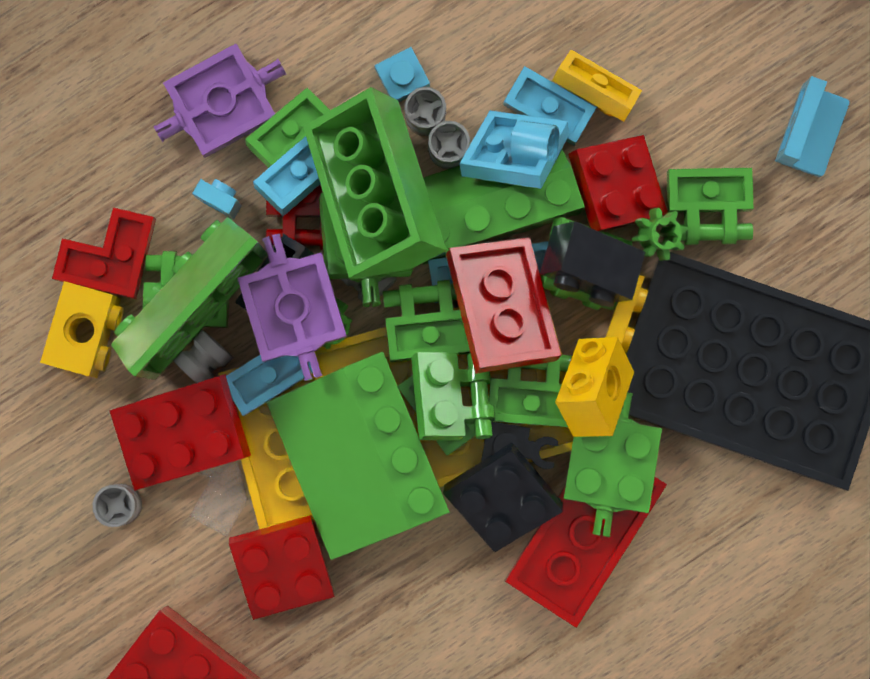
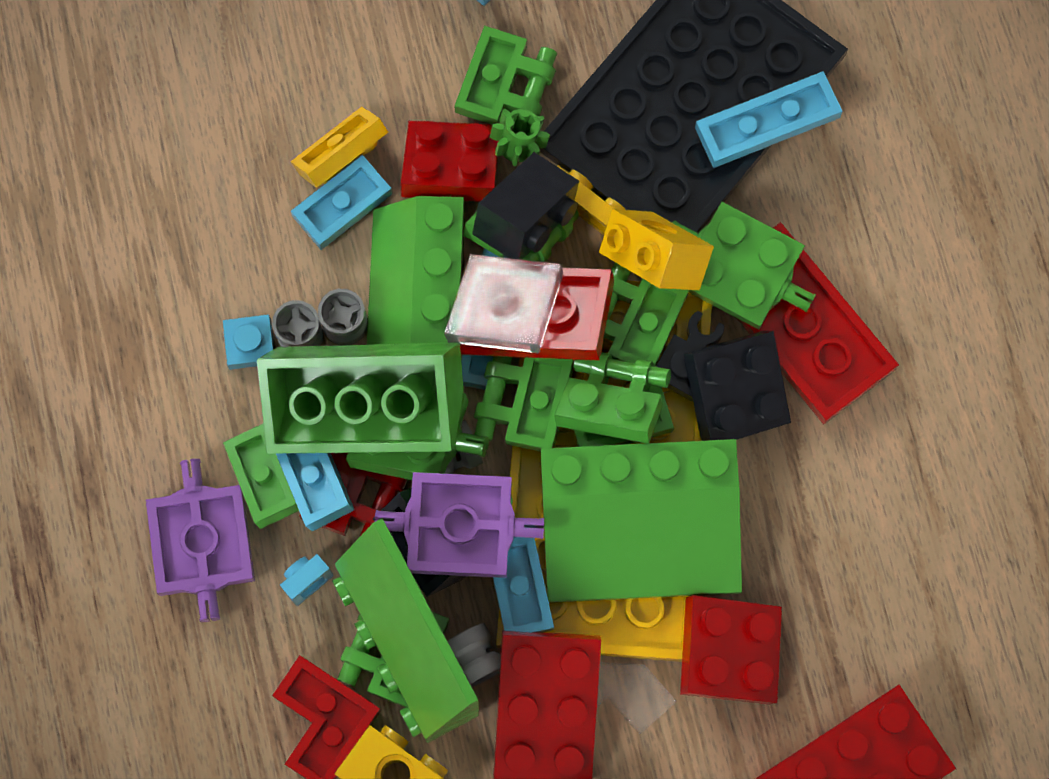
camera: 65 degrees left, 10 degrees down
medium azure plate [459,110,569,189] -> none
none -> clear plate [444,254,564,353]
none -> medium azure plate [695,71,843,168]

